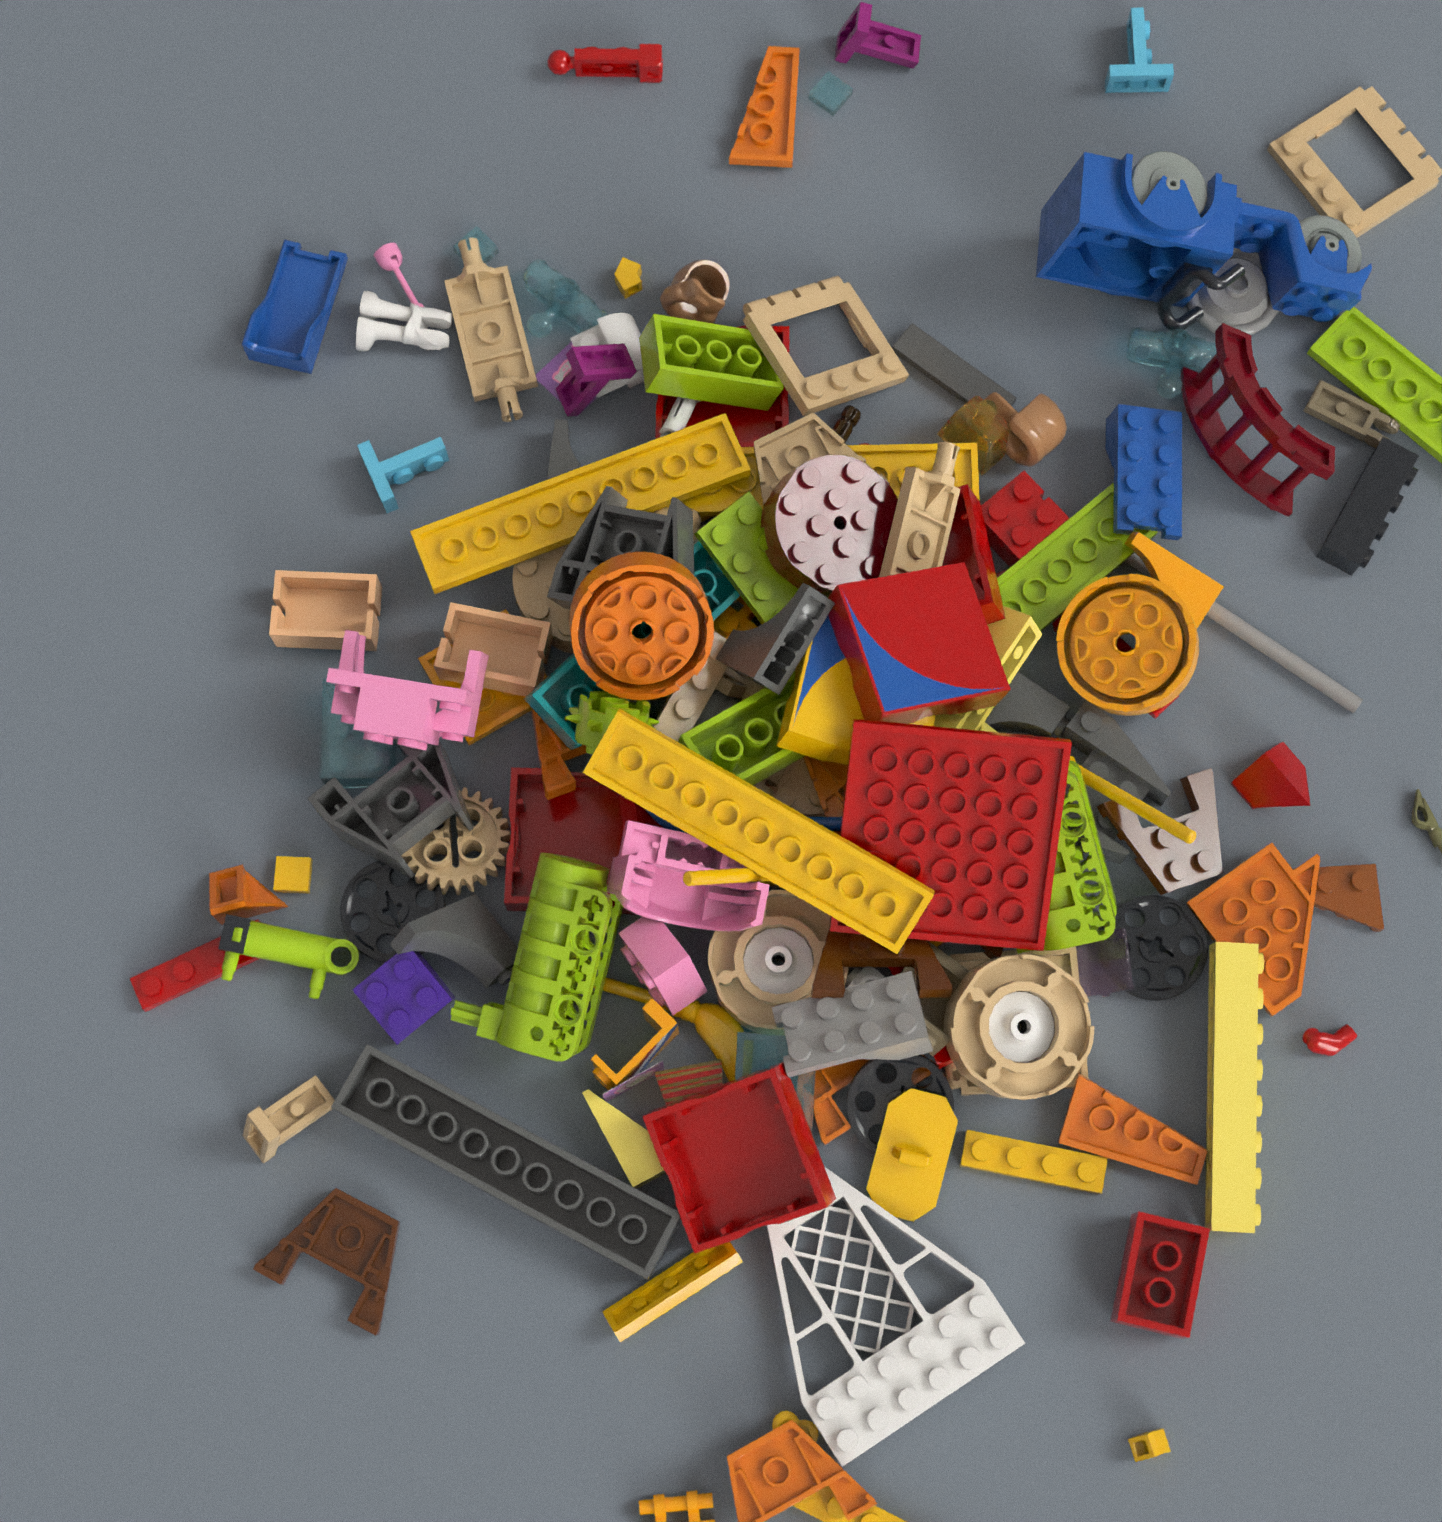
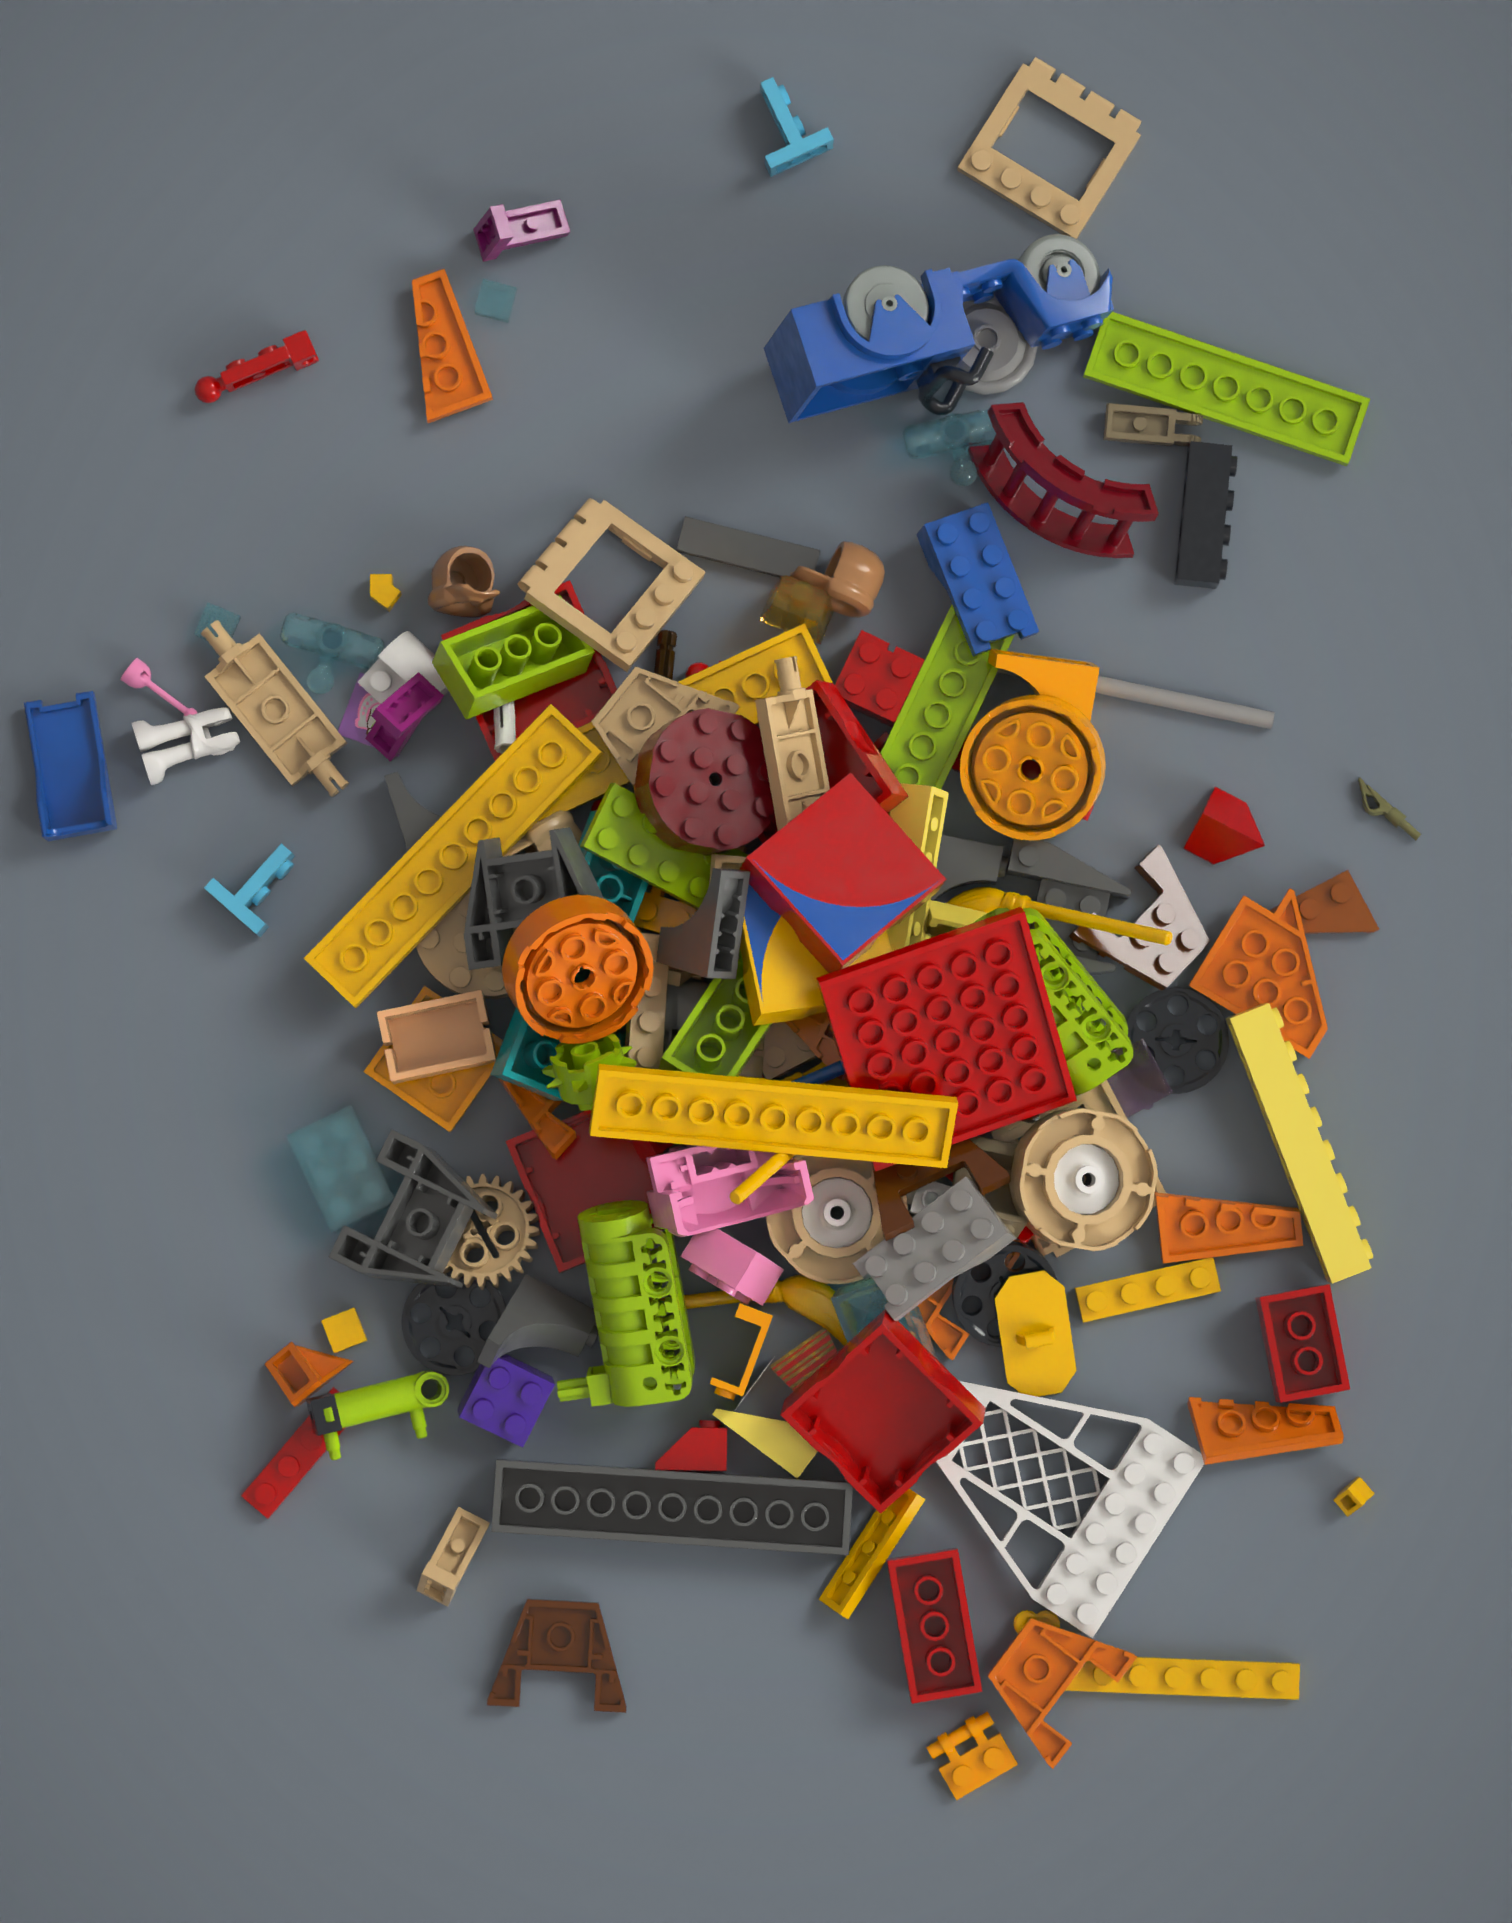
camera: 25 degrees left, 10 degrees up
light nougat piece [269,570,382,651] -> none
bright pink piece [326,630,489,750] -> none
red arm [1302,1024,1357,1056] -> none
none -> red slope [655,1420,727,1471]
none -> red brick [886,1547,982,1704]
none -> orange wing [1187,1397,1344,1465]

